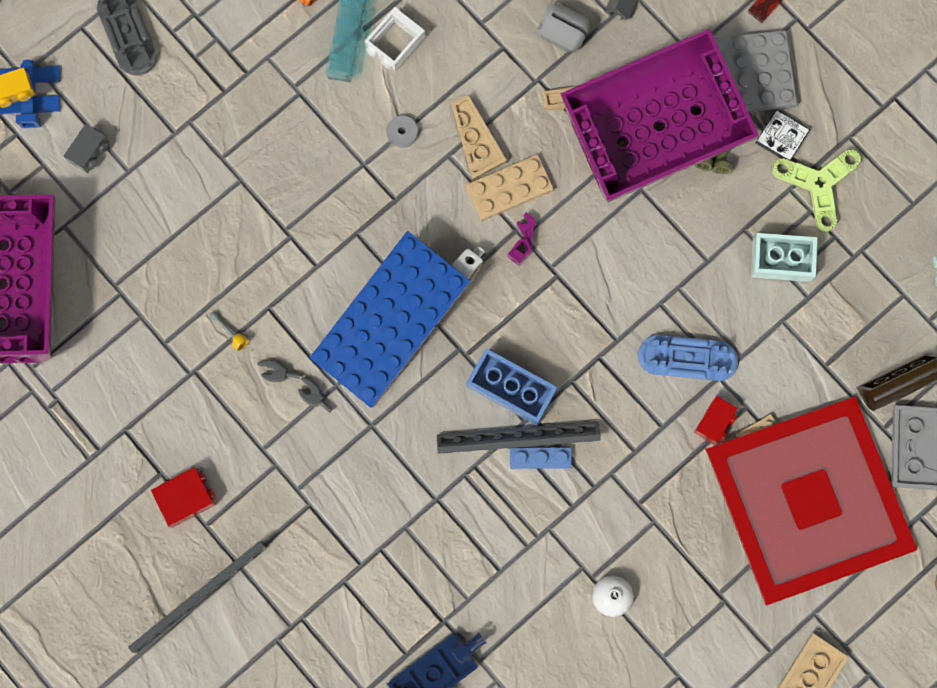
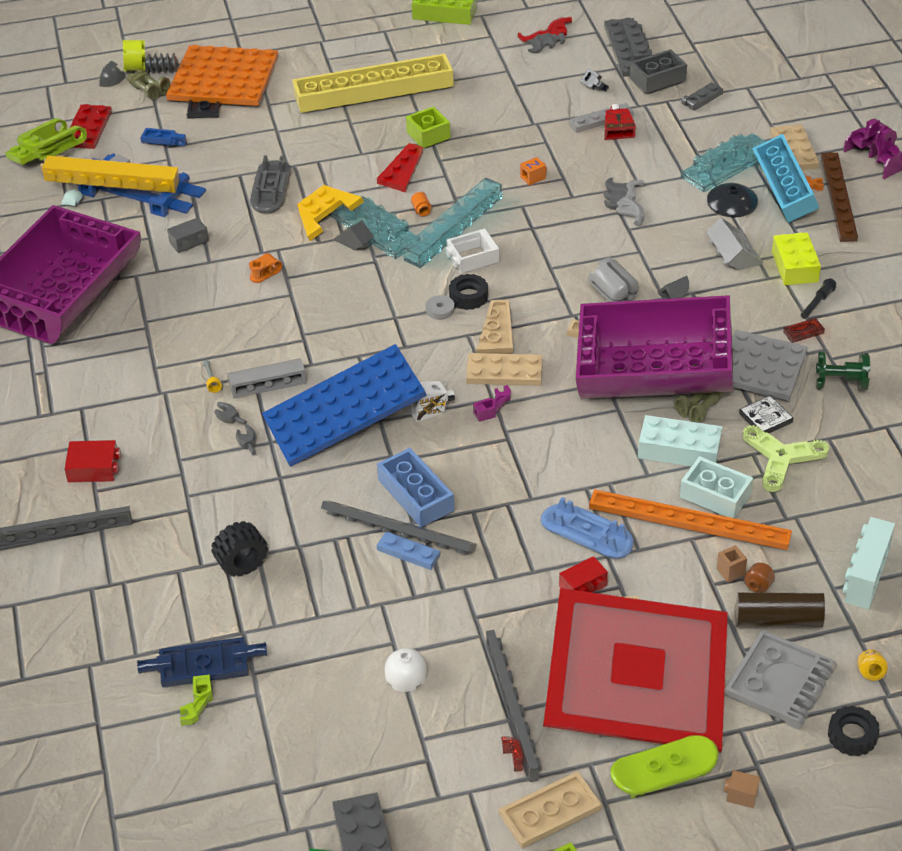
camera: 25 degrees right, 35 degrees down
none -> black tyre [211,521,268,577]
none -> light grey brick [227,358,306,399]
none -> orange piece [249,253,282,283]
none -> yellow wing [297,185,364,241]
none -> clear light blue plate [328,196,421,259]
none -> dark grey slope [334,220,374,250]
none -> black tyre [449,274,488,310]
none -> dark grey plate [486,630,542,782]
none -> clear red slope [501,736,523,772]
none -> orange plate [589,489,792,550]
none -> lime piece [610,735,718,798]
none -> light aqua brick [638,415,722,466]
none -> medium nougat brick [717,545,747,583]
none -> dark orange head [744,562,775,593]
none -> dark green piece [816,351,870,390]

